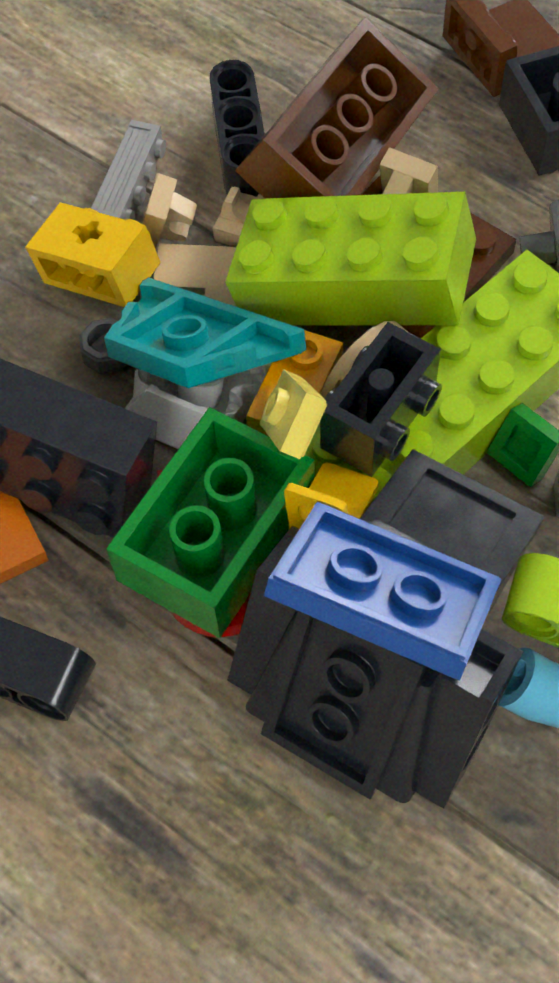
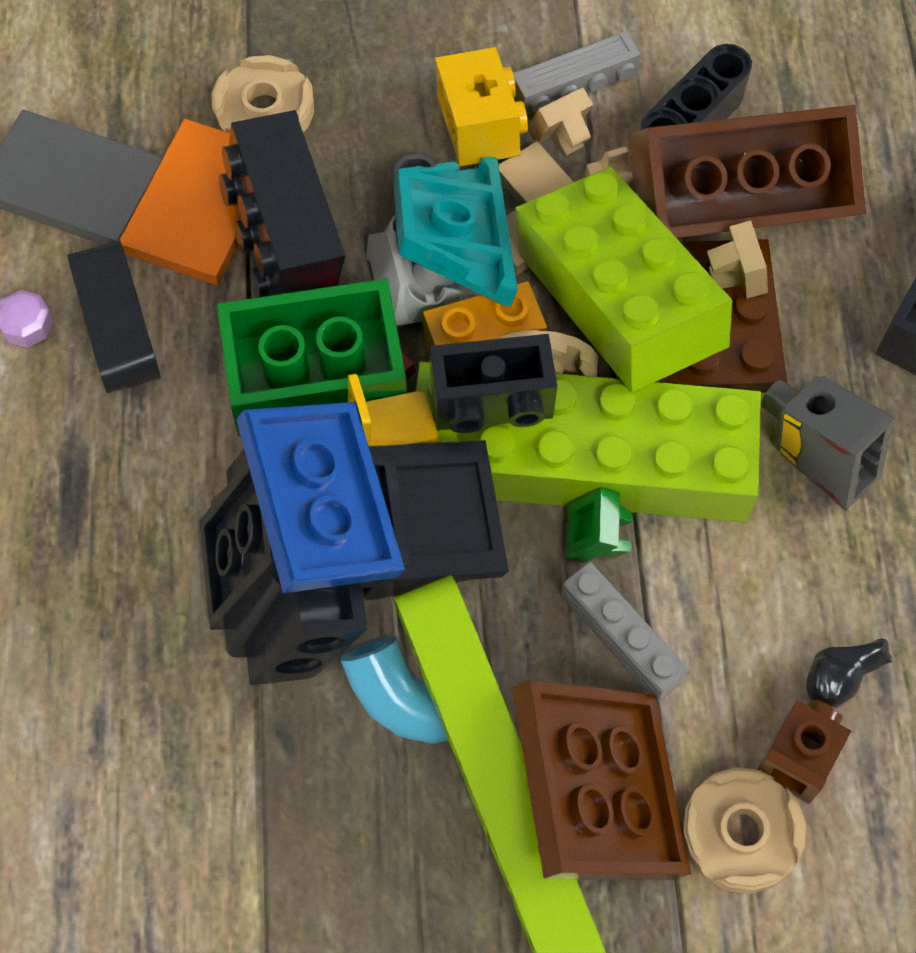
camera: 45 degrees right, 5 degrees up
light yellow plate [259,369,328,459] -> none

